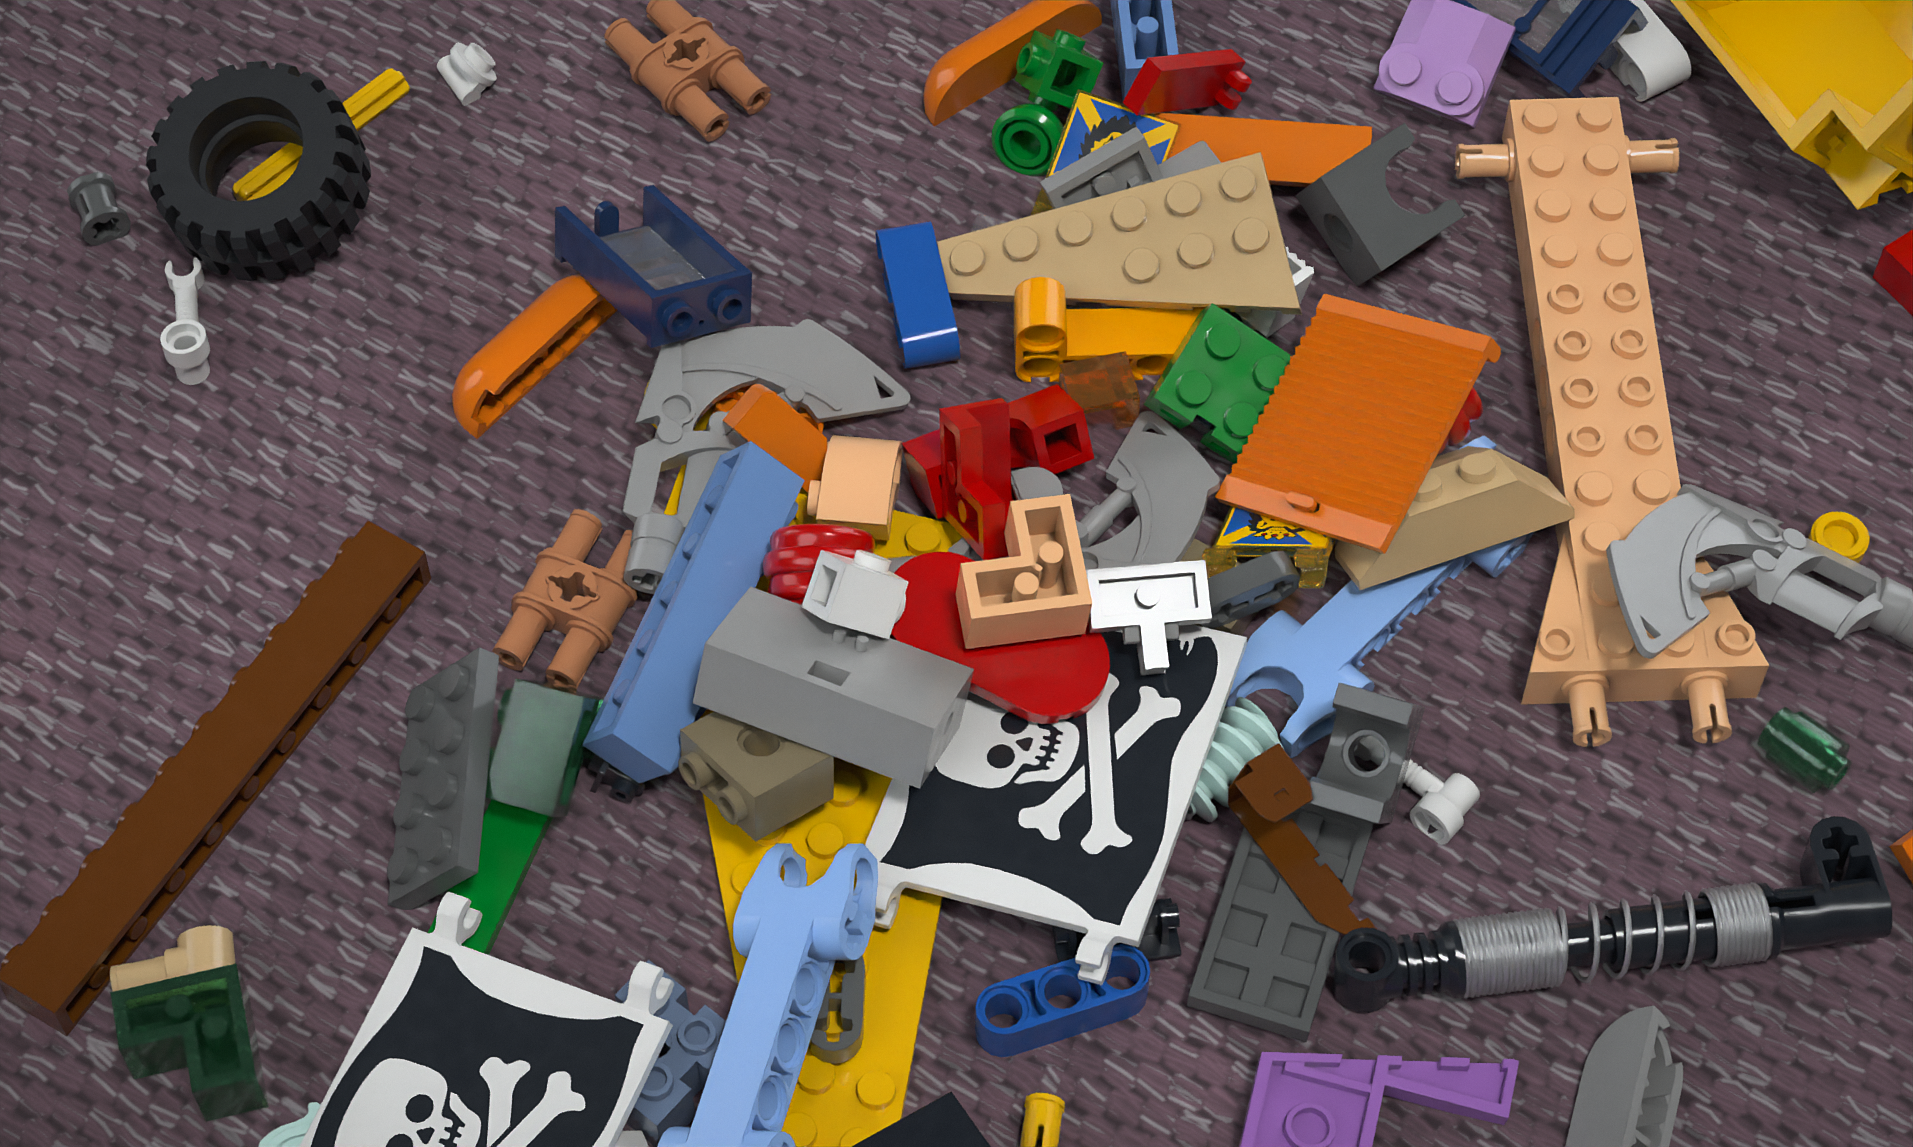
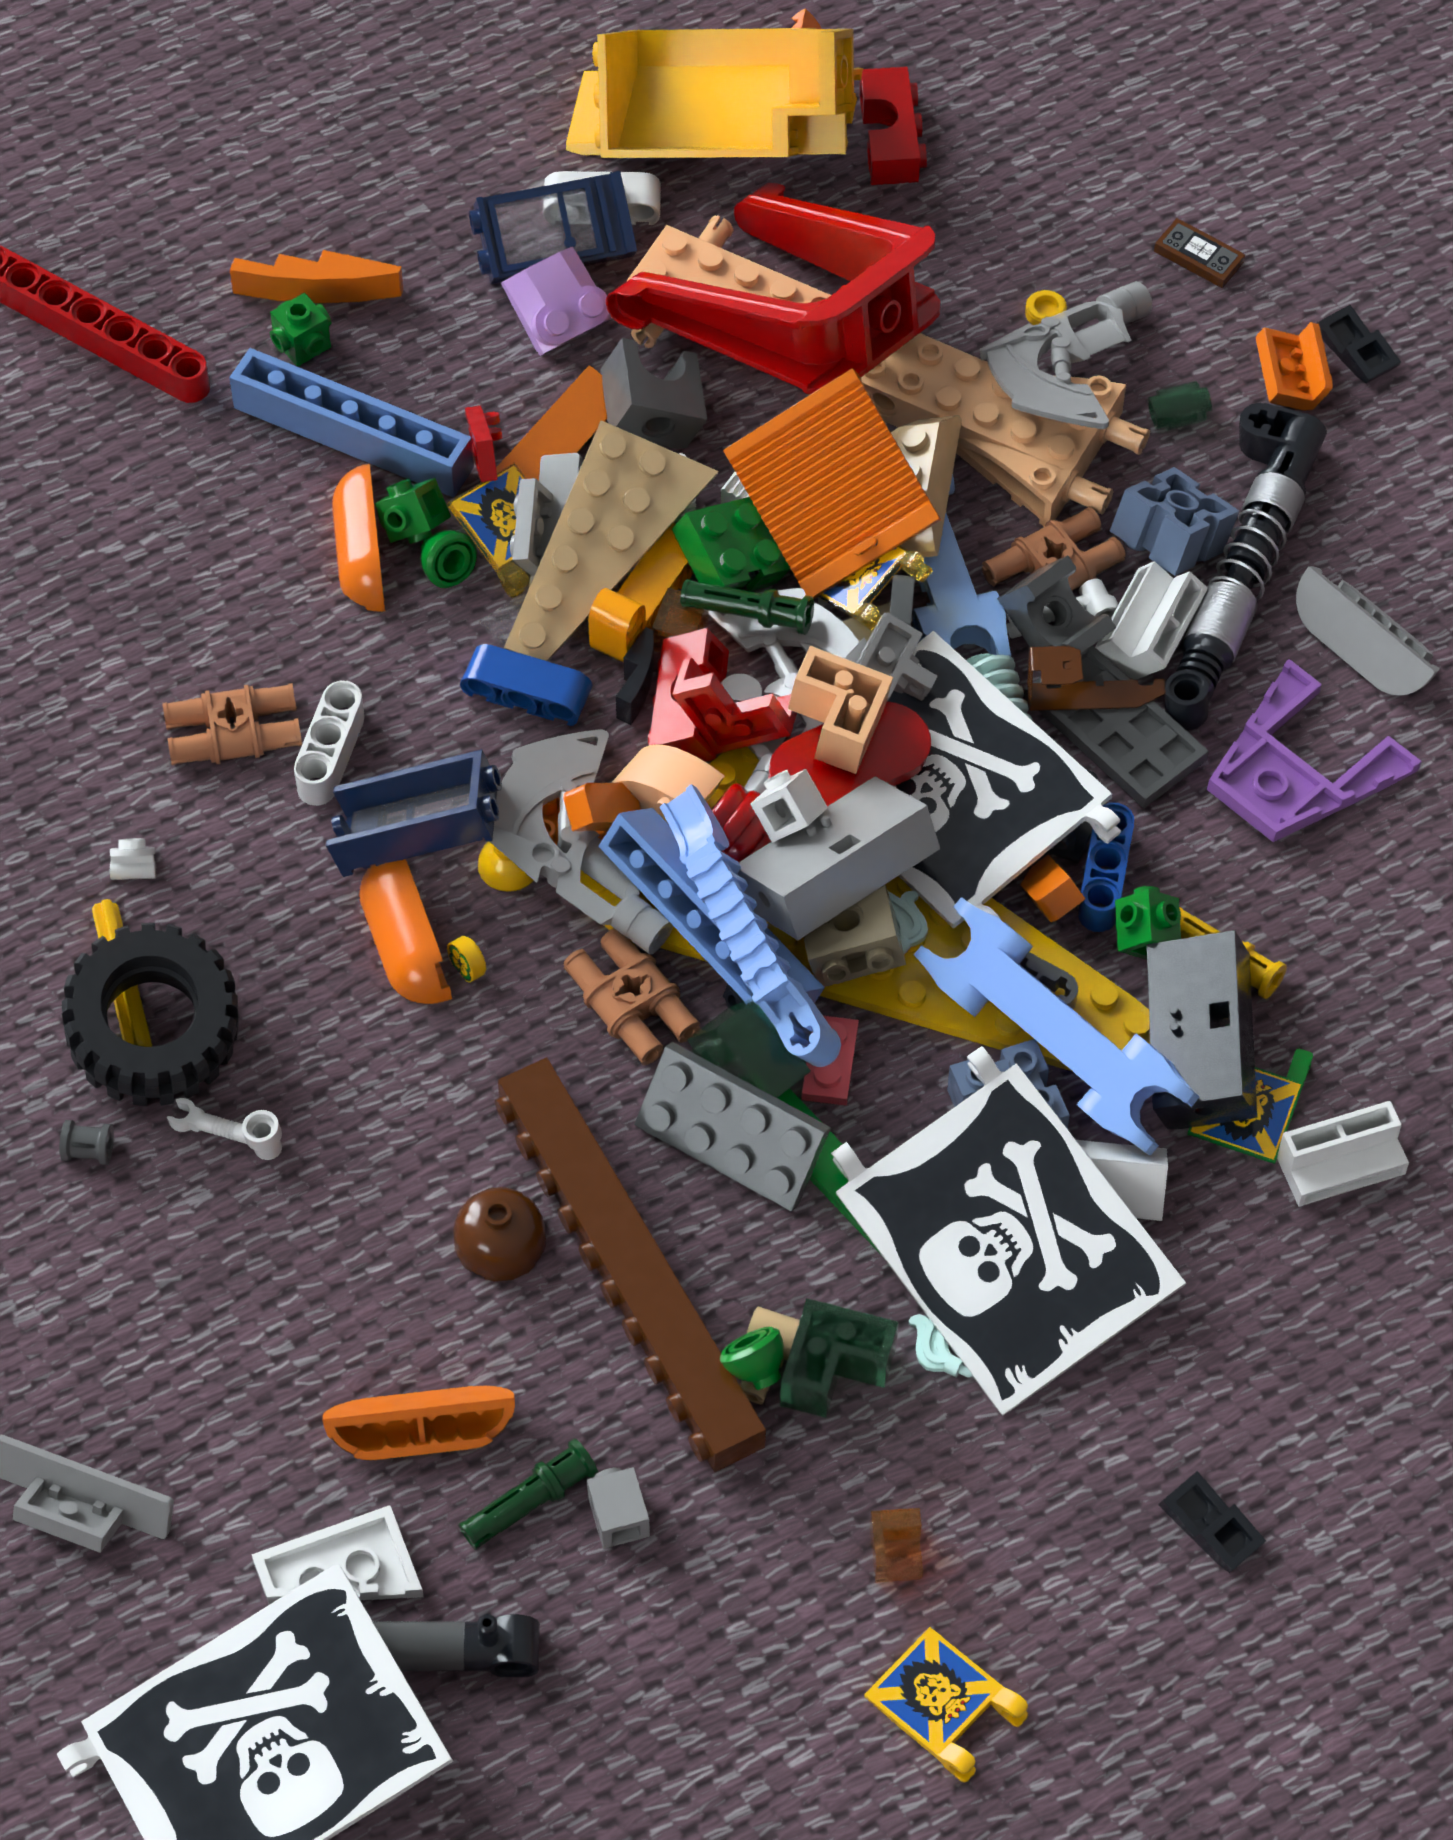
camera: 60 degrees left, 0 degrees up
none -> white beam [294,681,364,806]
none -> yellow tile [447,936,486,983]
none -> reddish brown cylinder [453,1187,546,1282]
none -> red piece [606,182,941,394]
none -> black slope [616,627,654,725]
none -> light blue piece [659,784,841,1067]
none -> dark green pin [680,579,814,635]
none -> green brick [719,1327,784,1390]
none -> coral plate [802,1016,859,1106]
none -> light aqua piece [887,890,928,954]
none -> nougat pin [982,506,1125,591]
none -> orange piece [1020,855,1086,922]
none -> white piece [1095,561,1208,680]
none -> sand blue brick [1110,467,1239,576]
none -> green brick [1115,886,1181,960]

